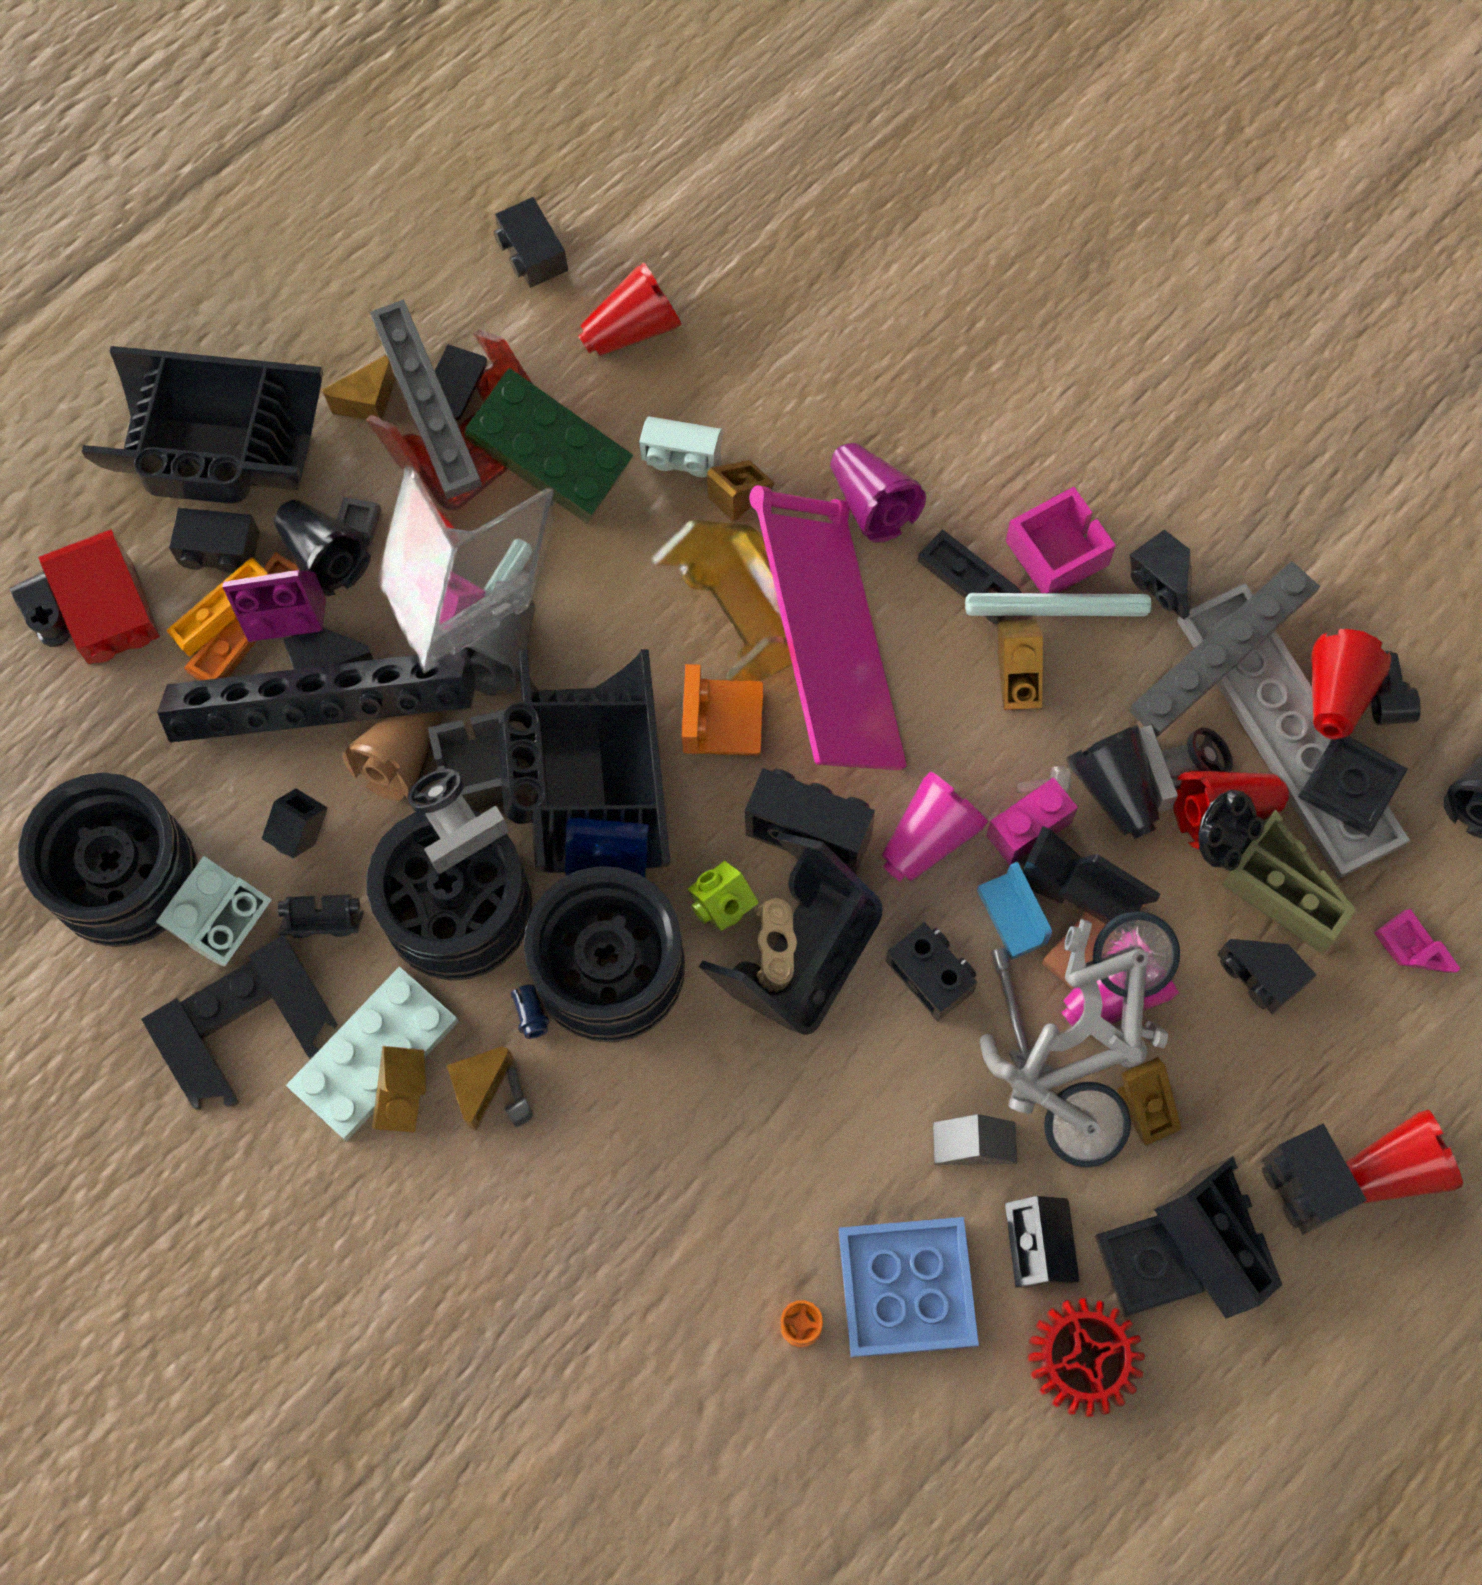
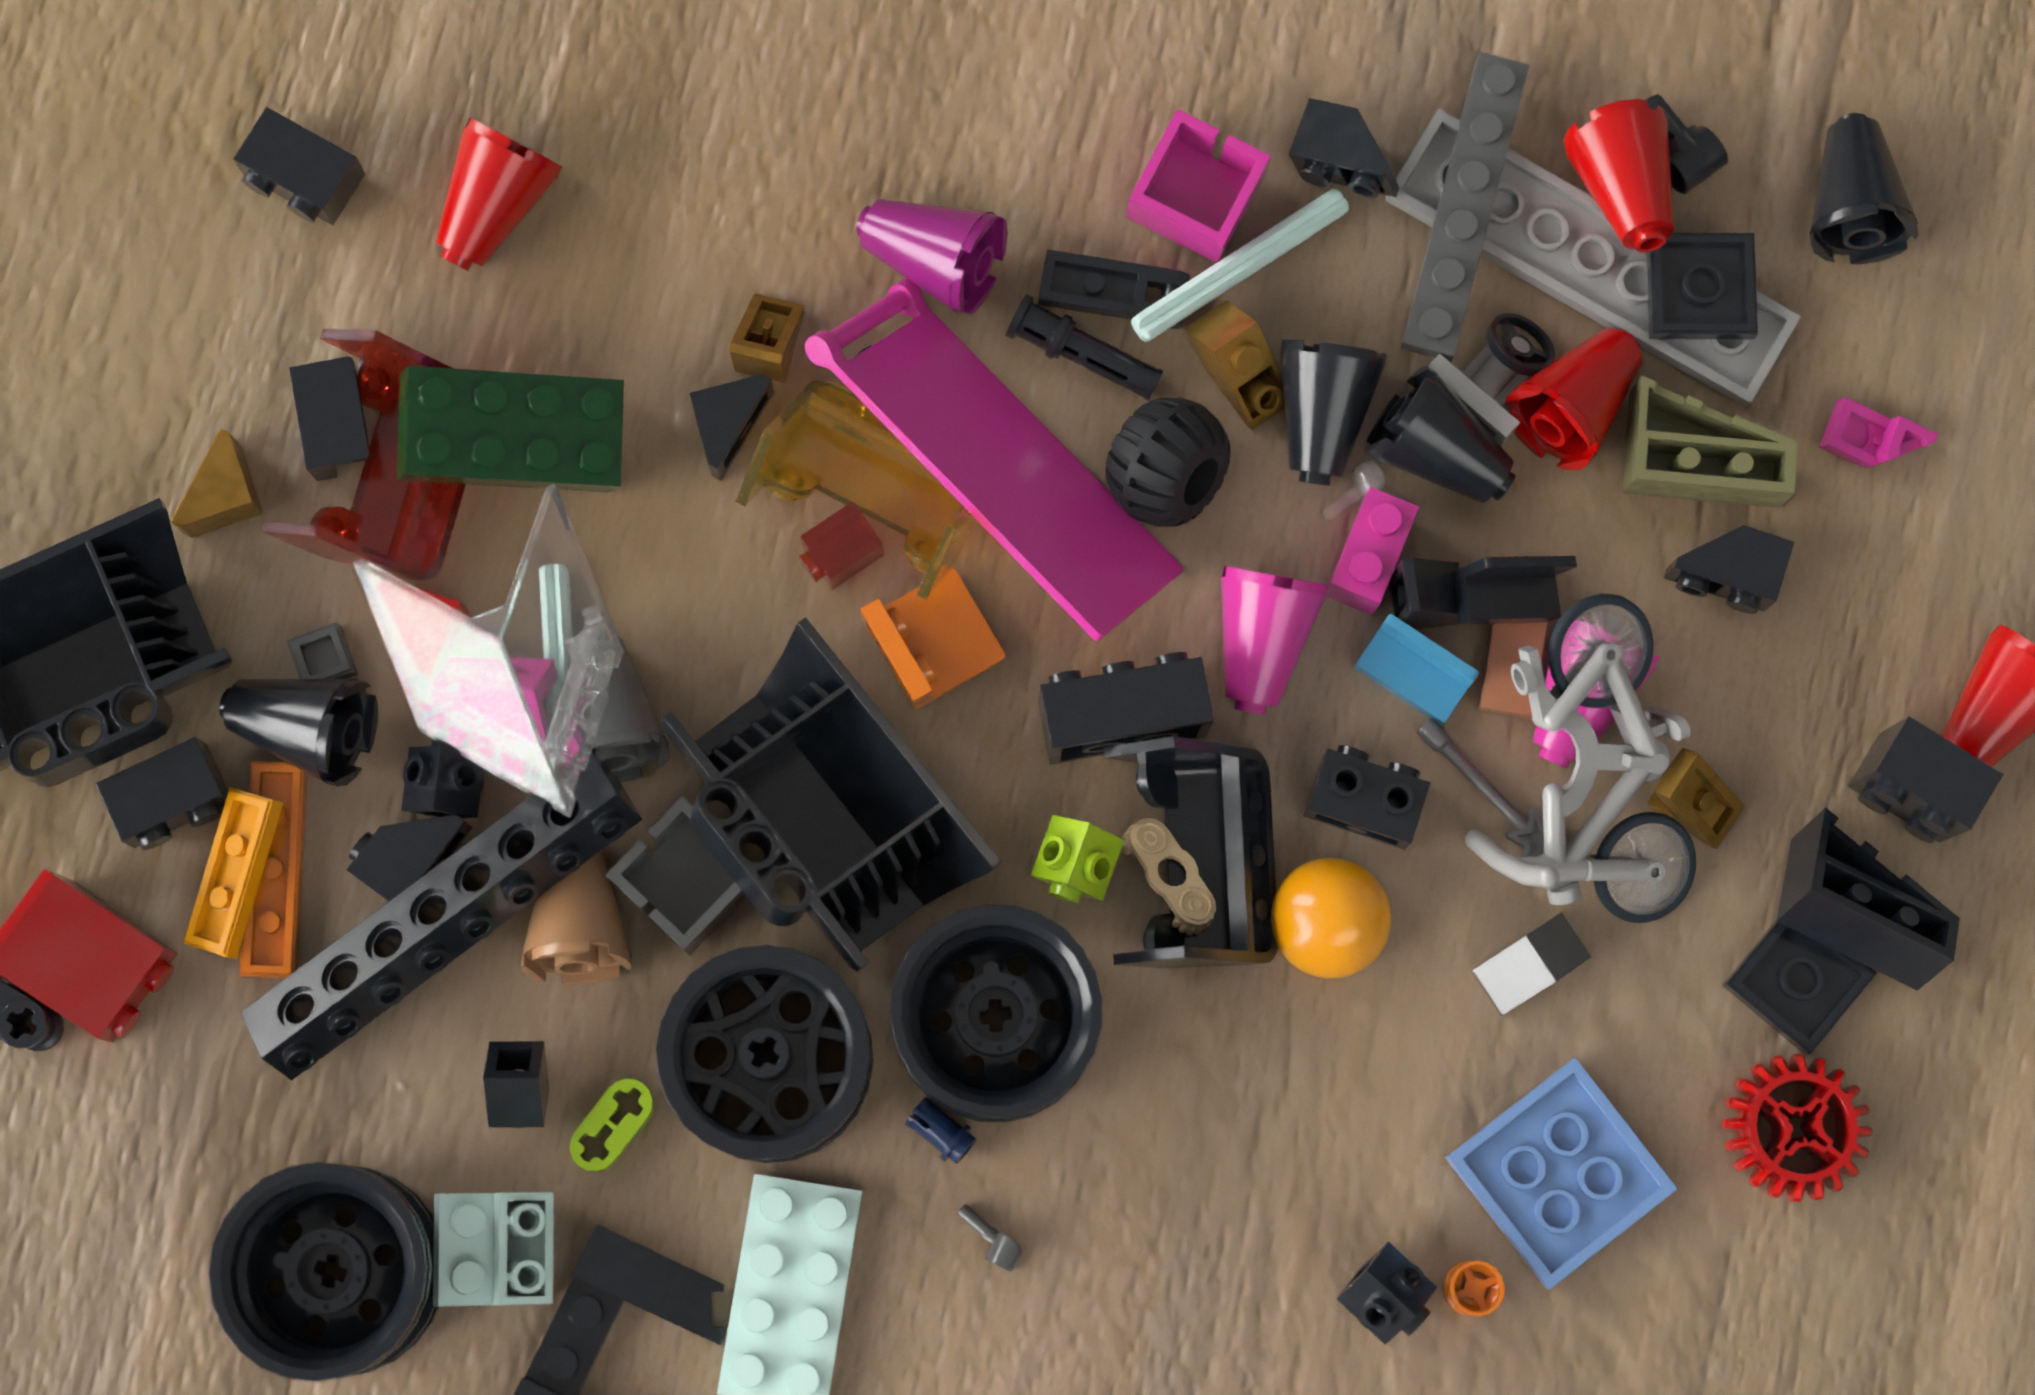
camera: 40 degrees left, 10 degrees up
magenta slope [222,570,326,642] -> none
black hinge [278,894,364,938] -> none
dark grey plate [370,299,482,499] -> none
pearl gold slope [372,1046,426,1133] -> none
light grey piece [408,769,509,874] -> none
pearl gold slope [447,1046,514,1131] -> none
clear blue plate [565,818,649,879] -> none
light aqua brick [639,416,724,477] -> none
black panel [1005,1196,1079,1288] -> none
black dish [1198,790,1264,871] -> none
none -> black brick [401,737,485,819]
none -> lime beam [570,1078,655,1172]
none -> black slope [690,374,774,481]
none -> clear red brick [798,501,884,590]
none -> black pin [1005,294,1164,401]
none -> black wheel [1105,397,1231,527]
none -> light orange piece [1271,857,1392,979]
none -> black cone [1280,339,1387,486]
none -> black brick [1336,1241,1437,1345]

